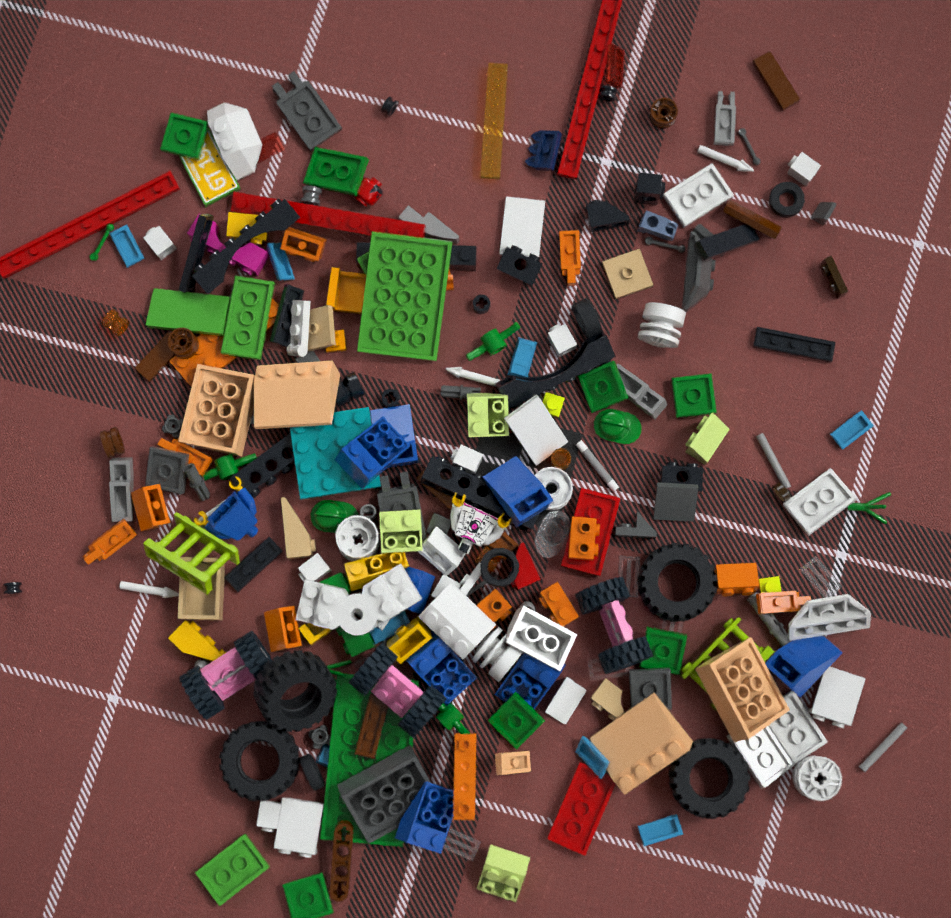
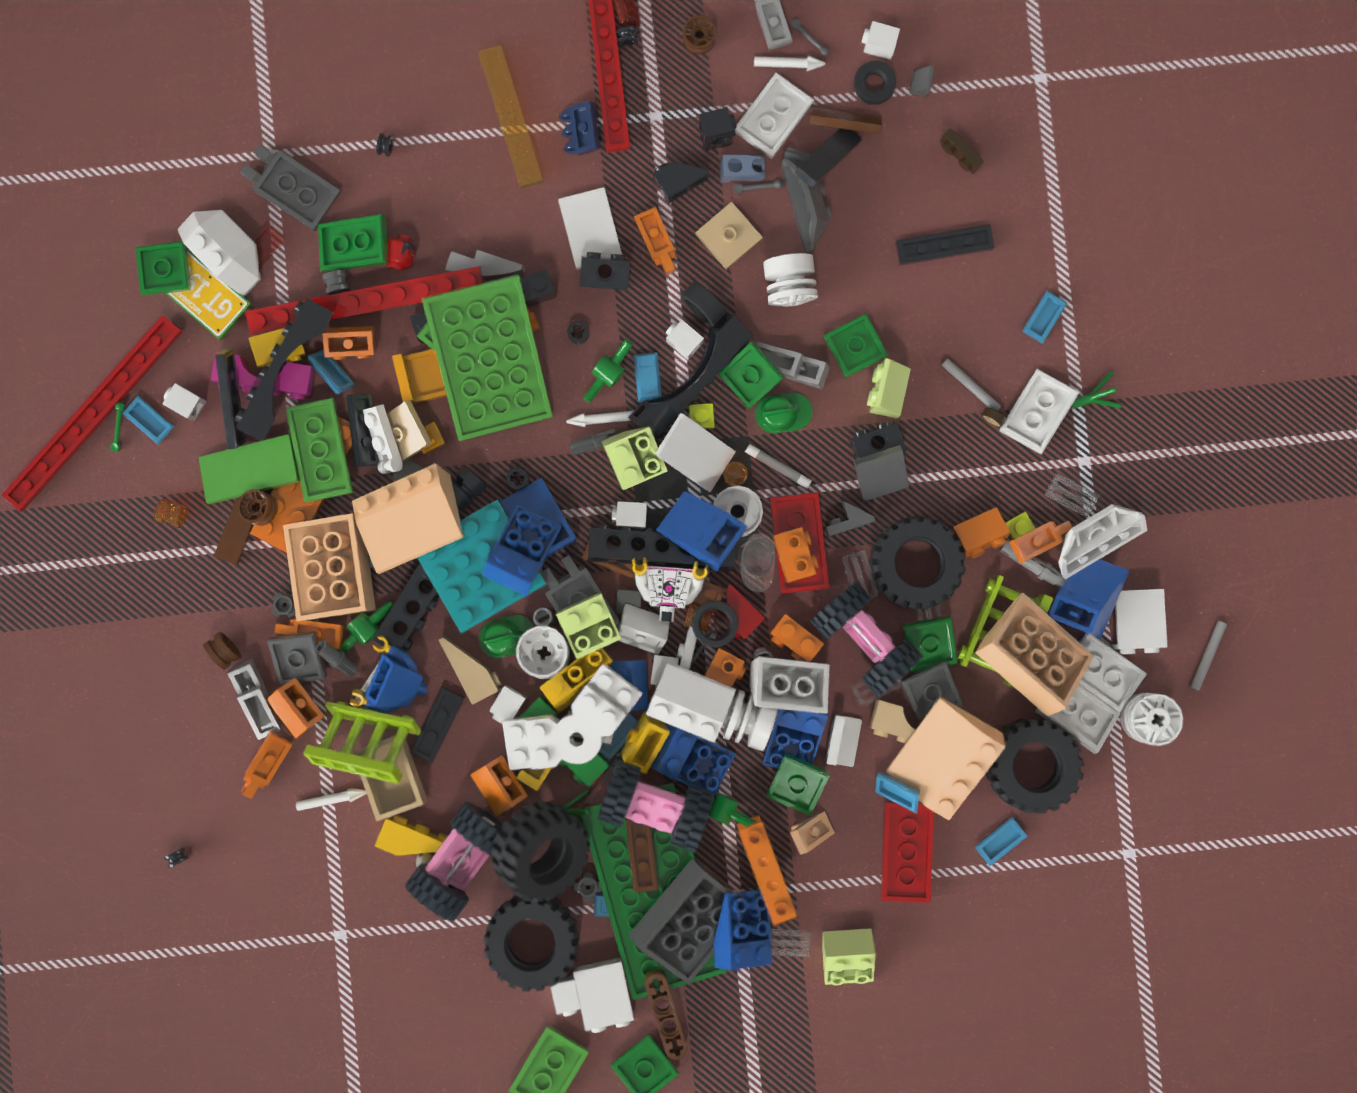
camera: 30 degrees left, 5 degrees up
black tyre [300,754,324,791] -> none

